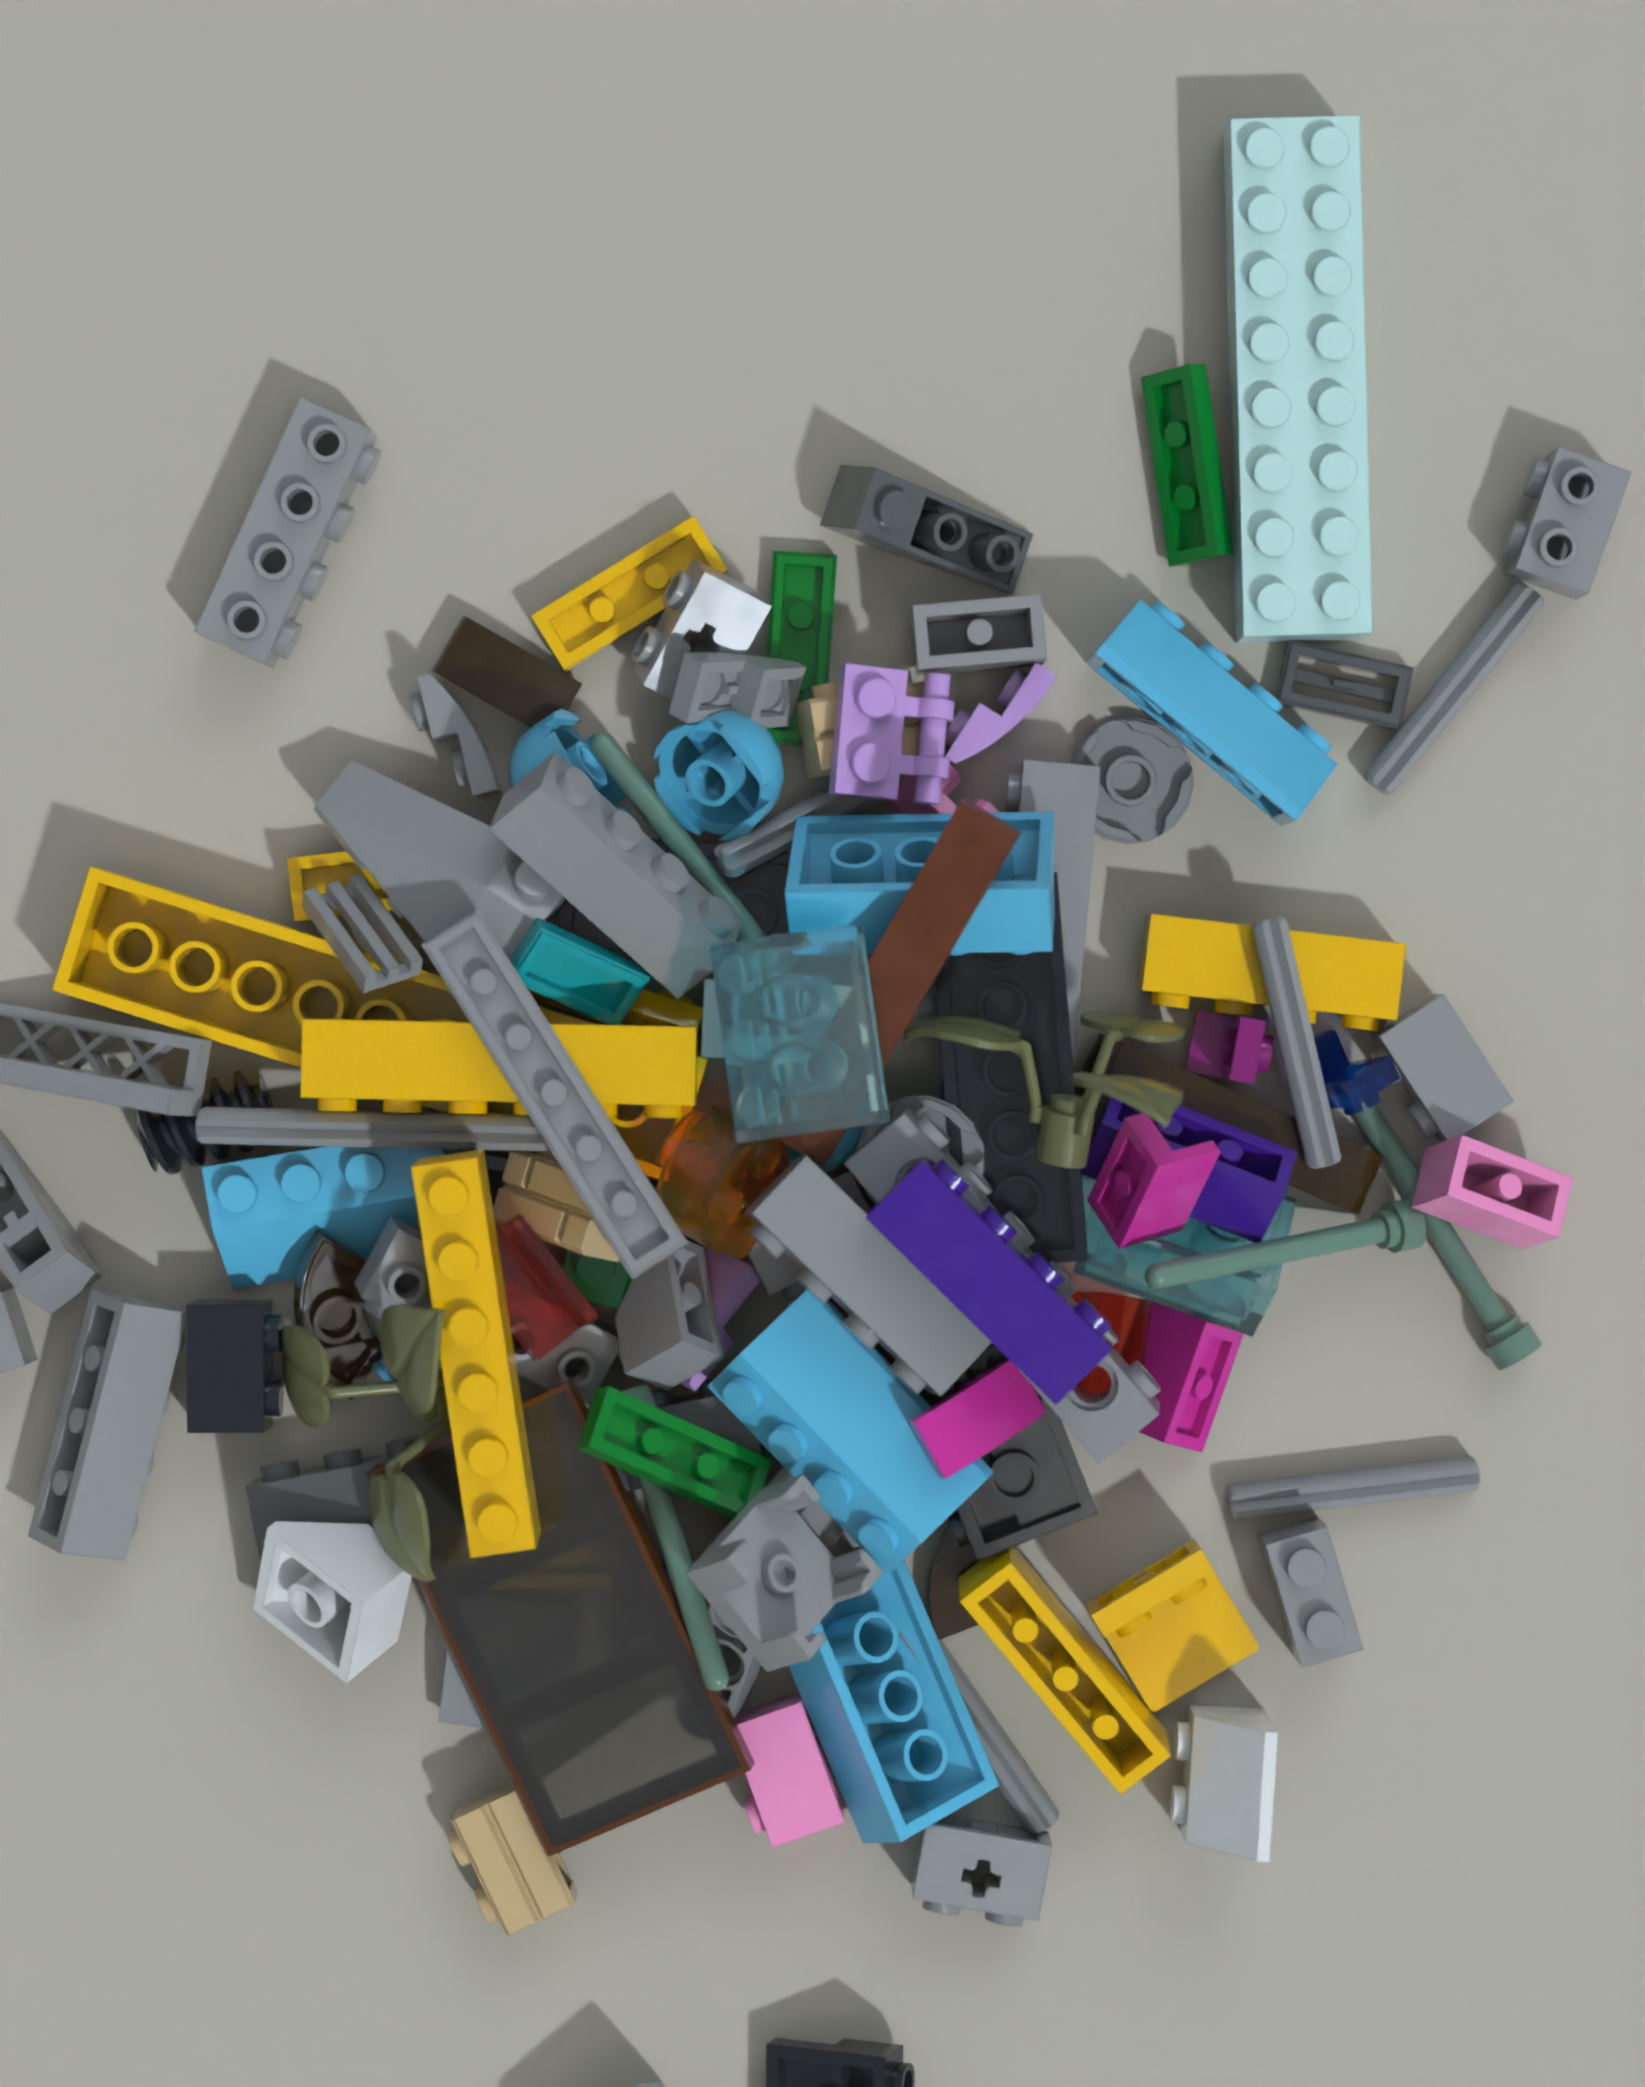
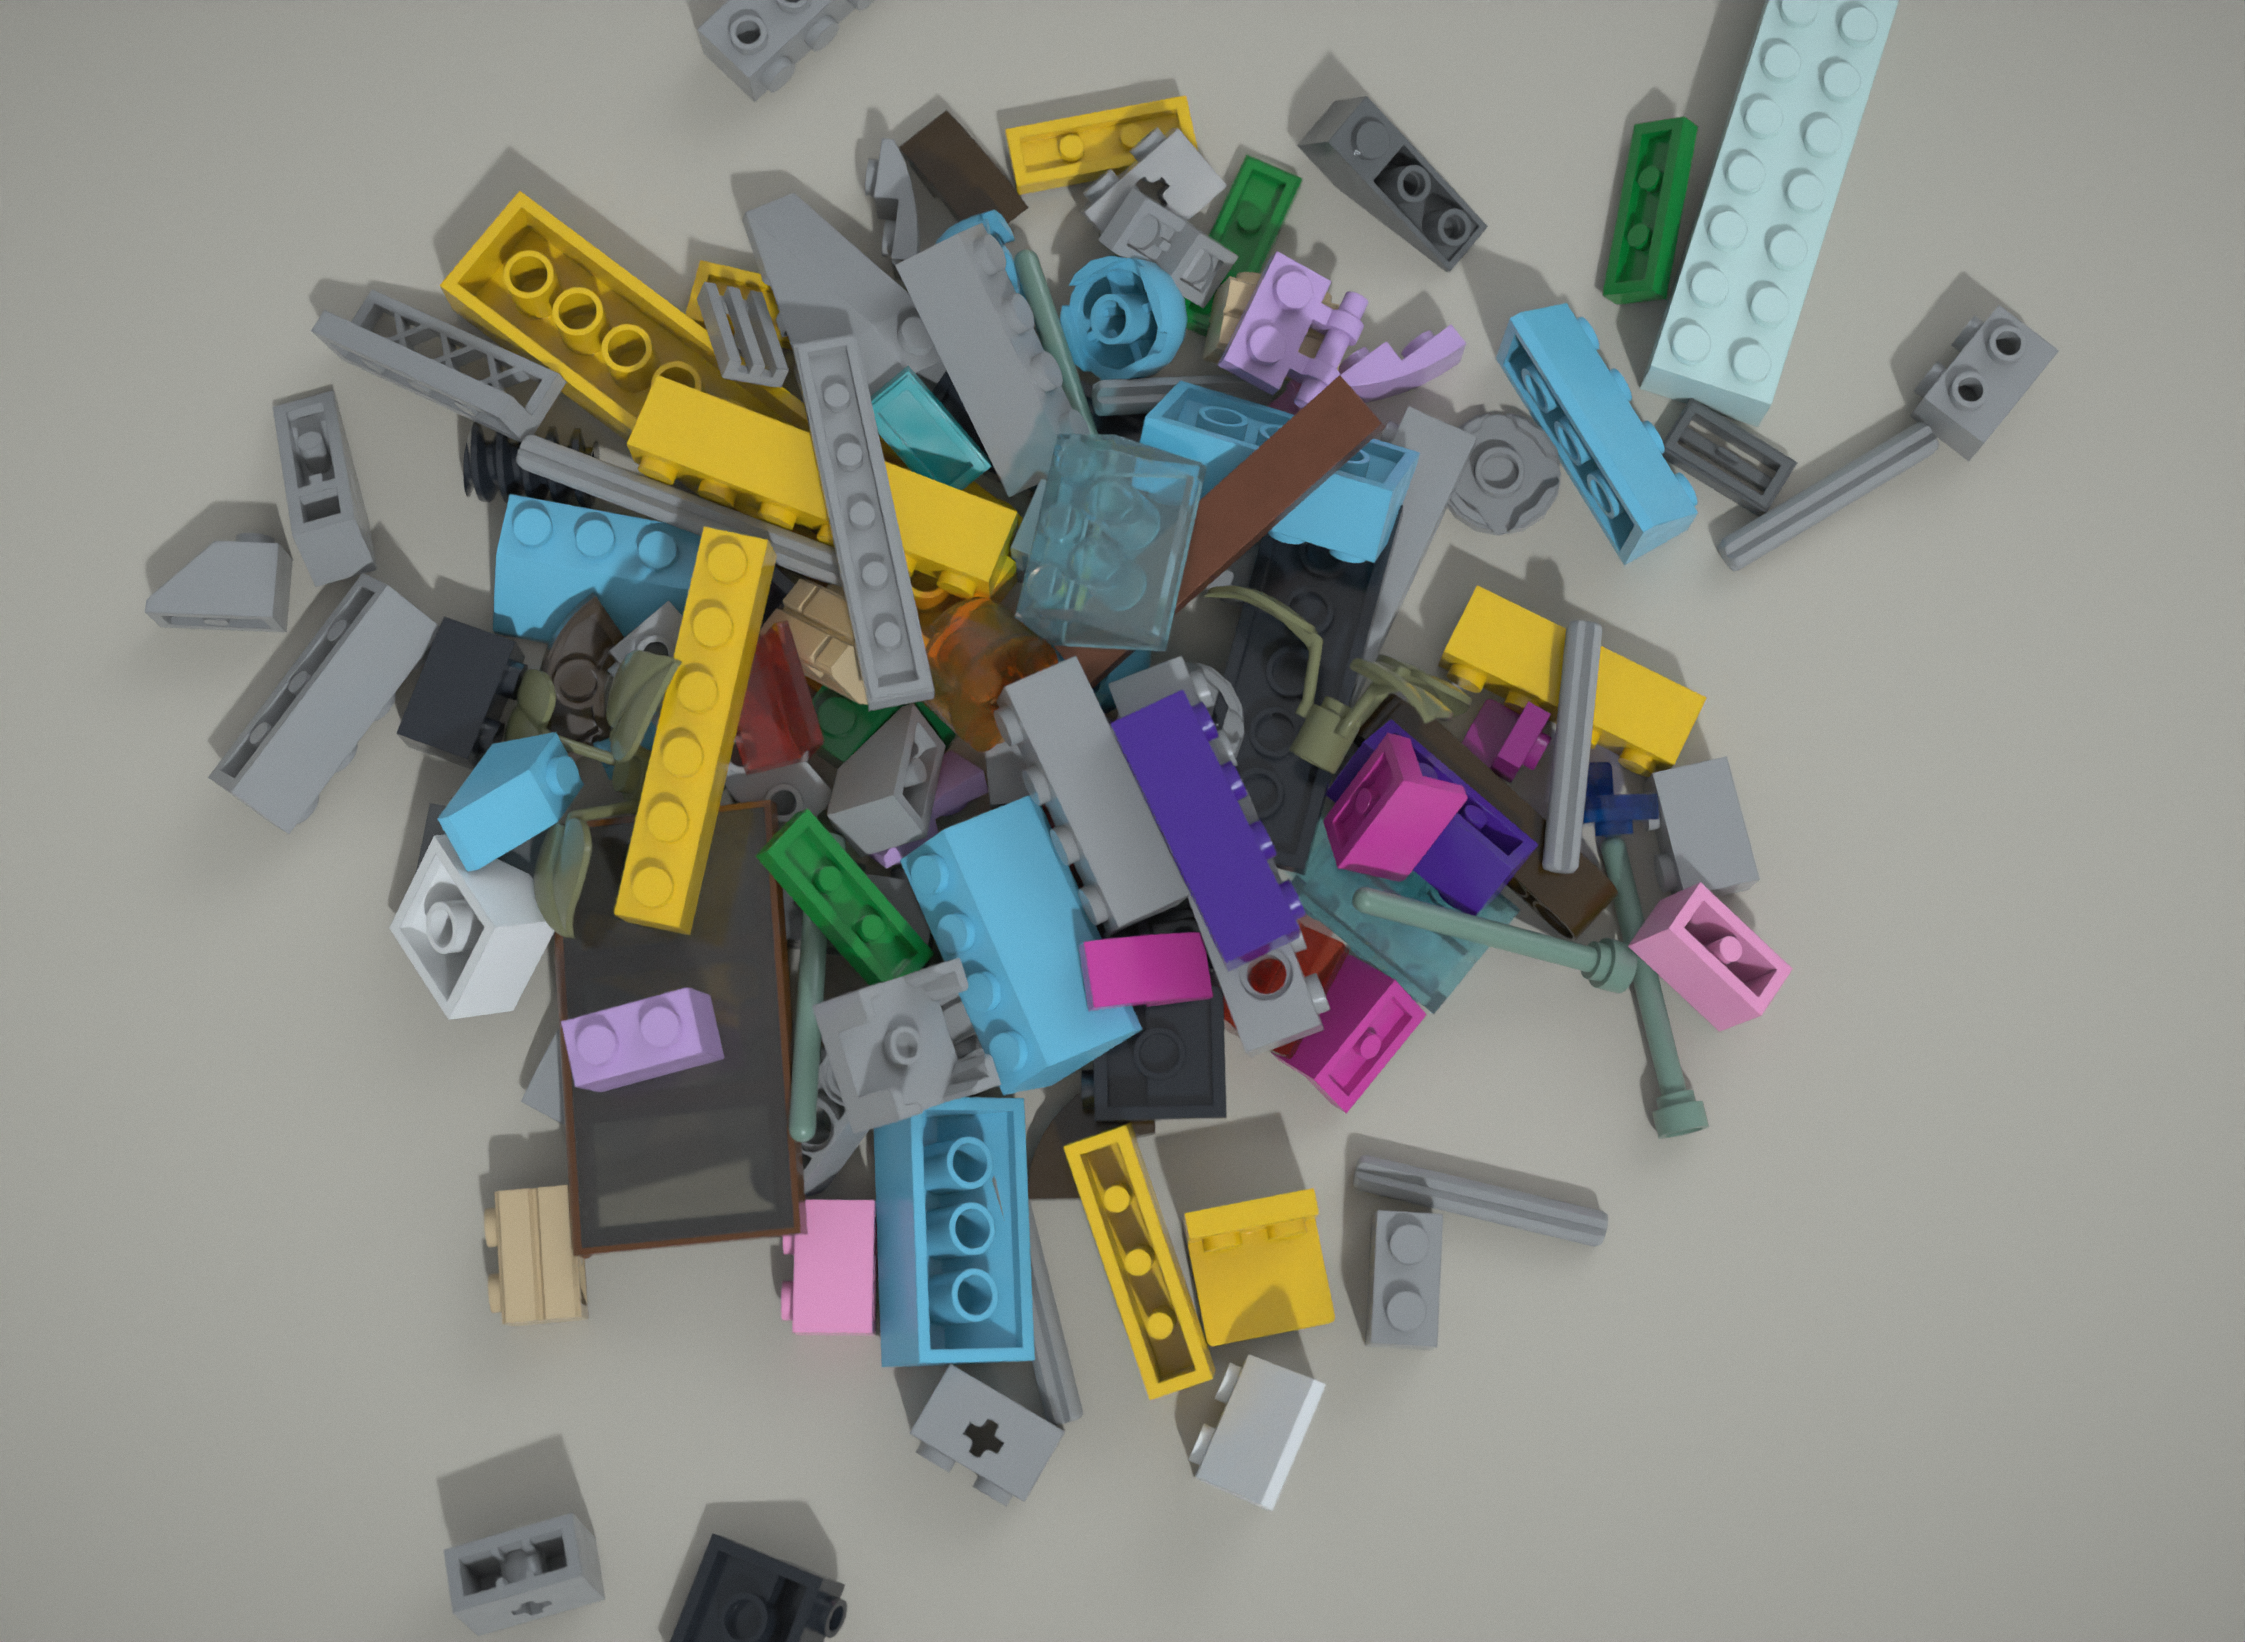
camera: 20 degrees right, 10 degrees down
light grey brick [911,594,1047,676] -> none
none -> medium azure slope [437,732,584,872]
none -> lavender brick [561,987,725,1092]

